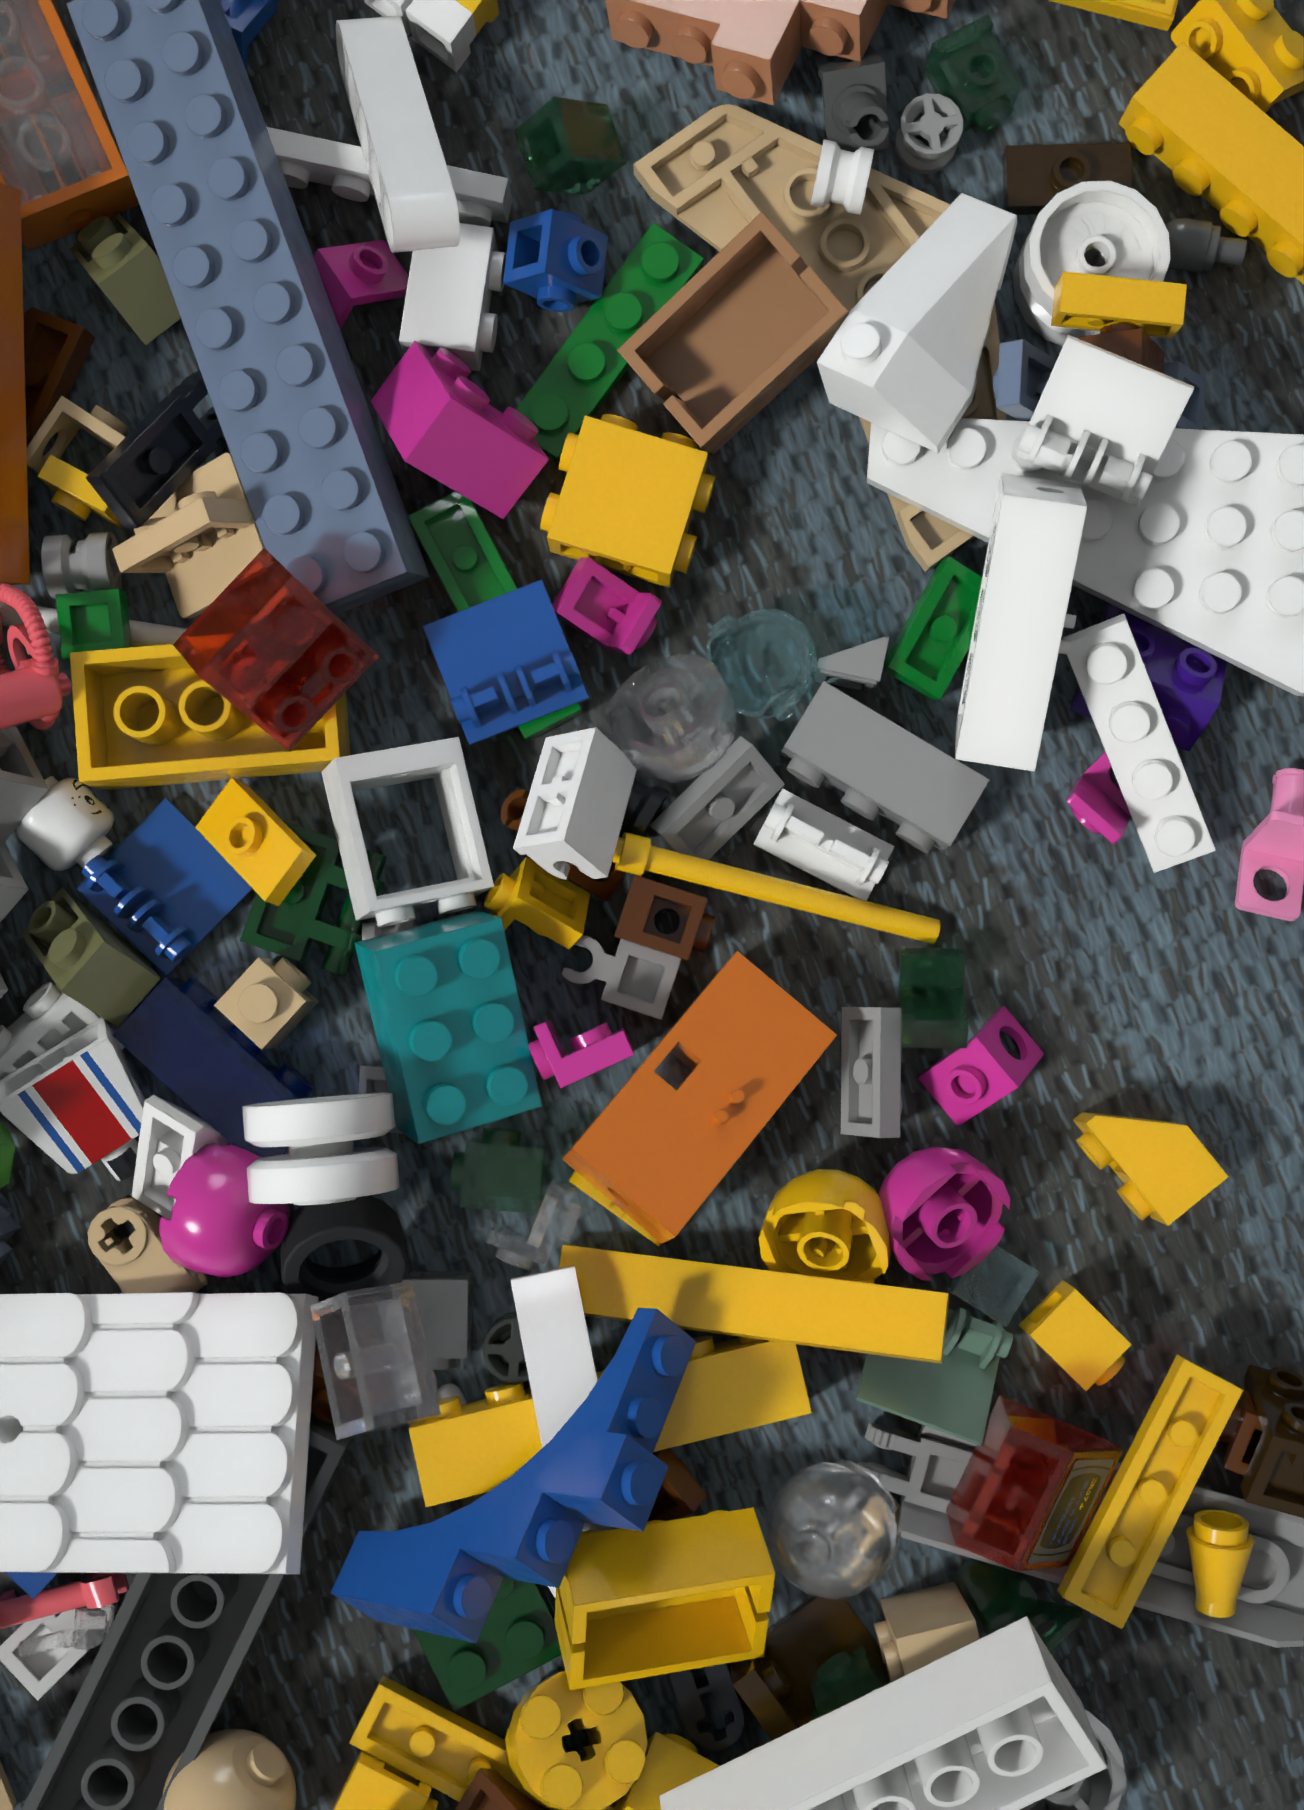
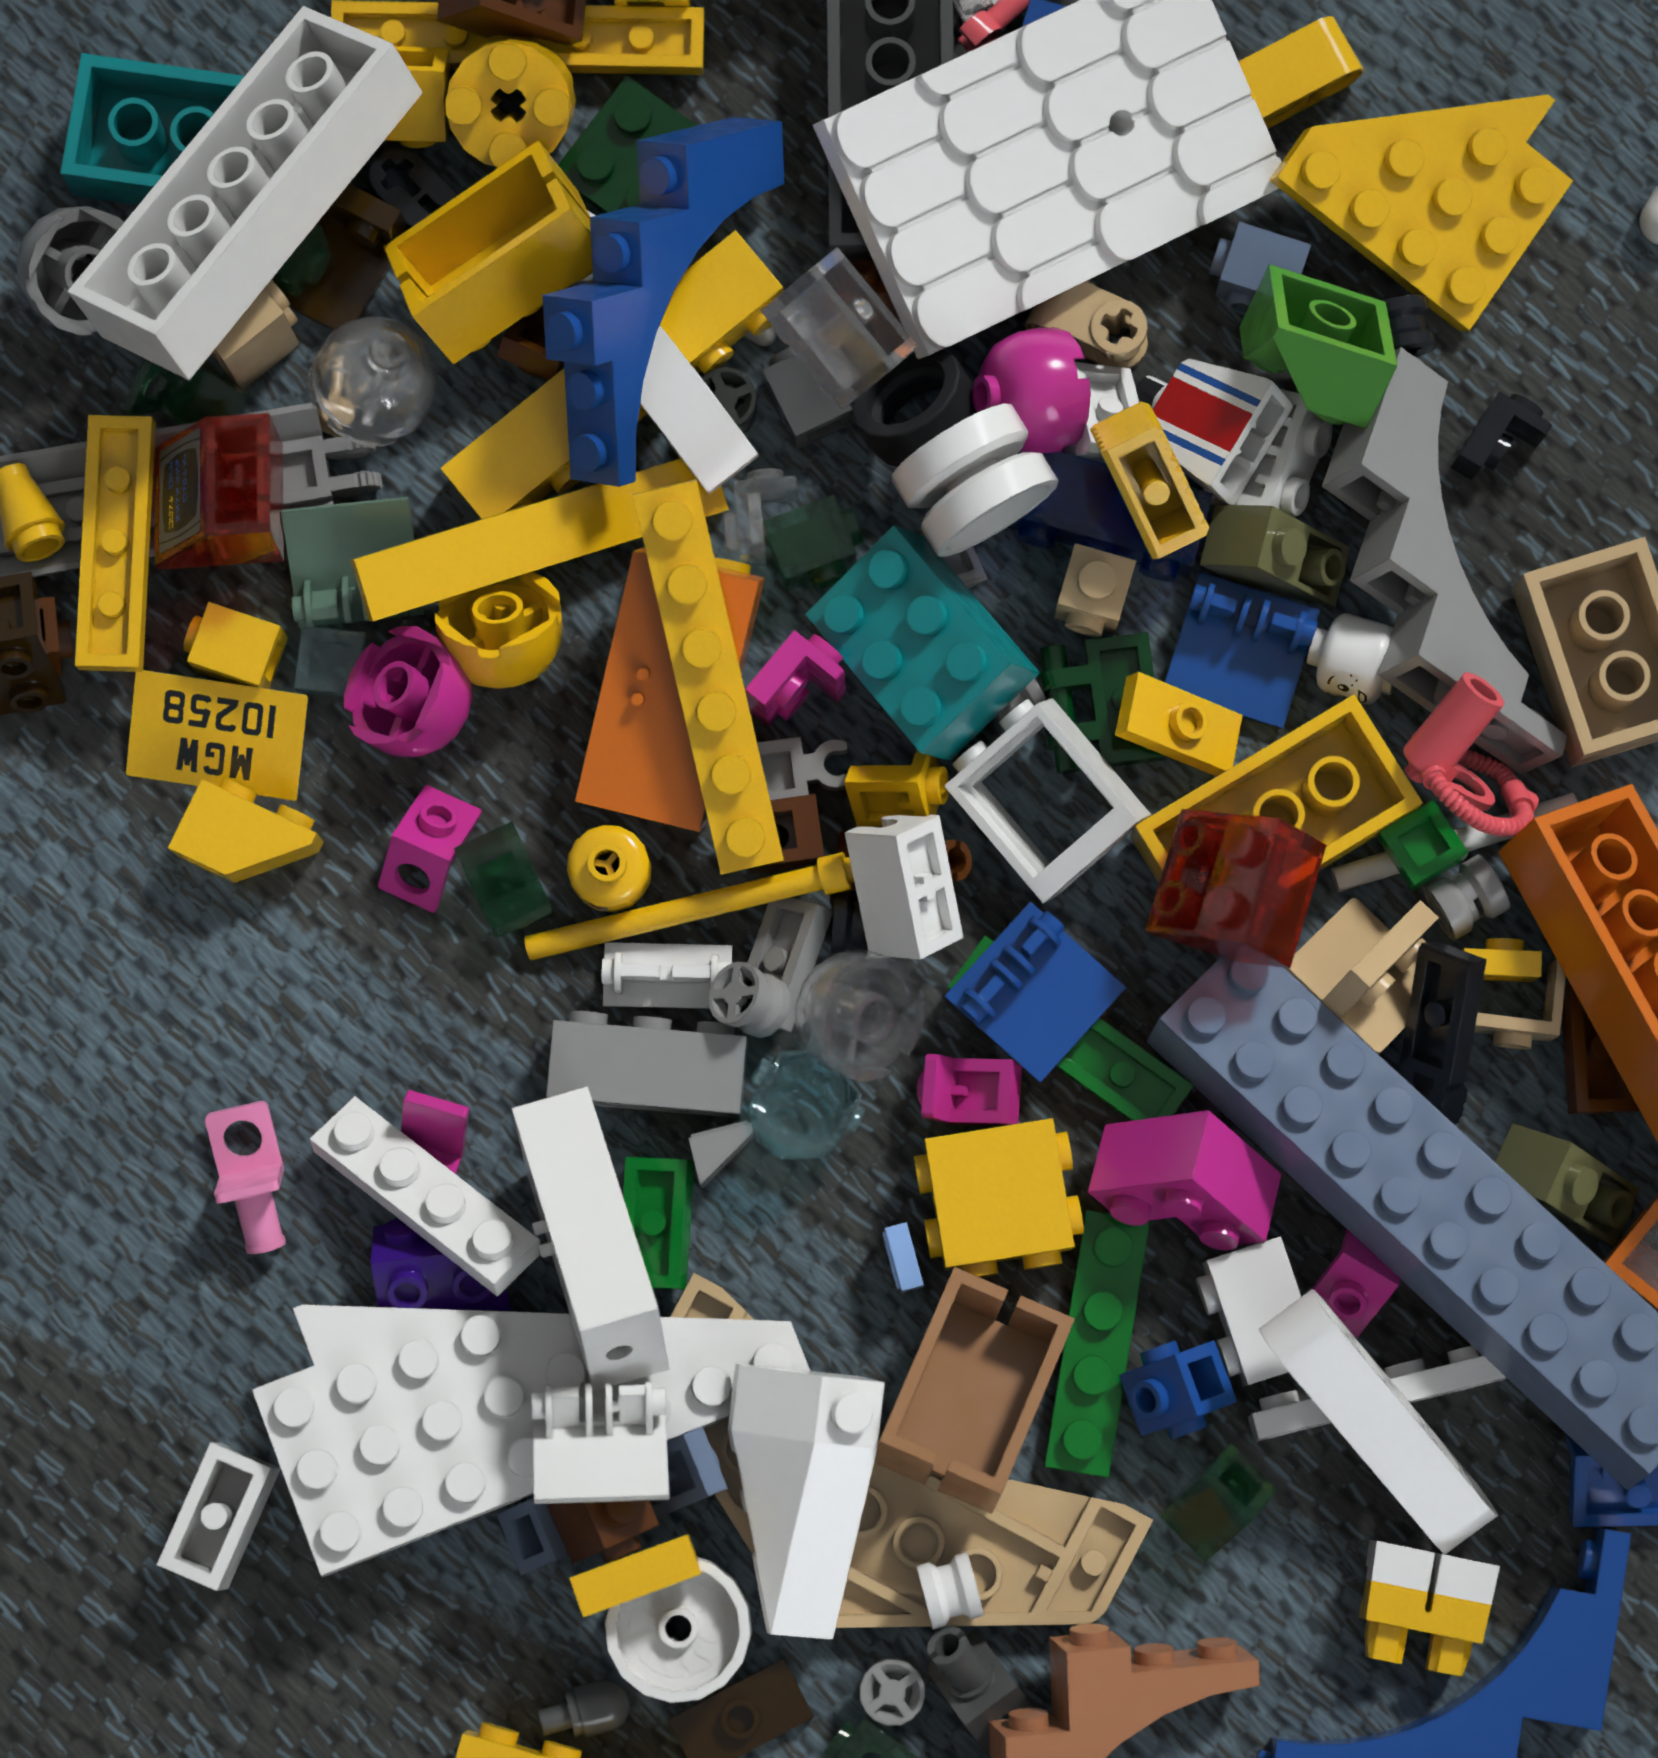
camera: 155 degrees right, 5 degrees down
light grey plate [841,1007,903,1138] -> none
none -> yellow sticker [126,670,308,801]
none -> yellow head [567,825,652,912]
none -> yellow plate [633,479,784,875]
none -> light grey wheel [708,962,791,1038]
none -> light blue tile [882,1222,924,1294]
none -> yellow brick [1090,402,1210,559]

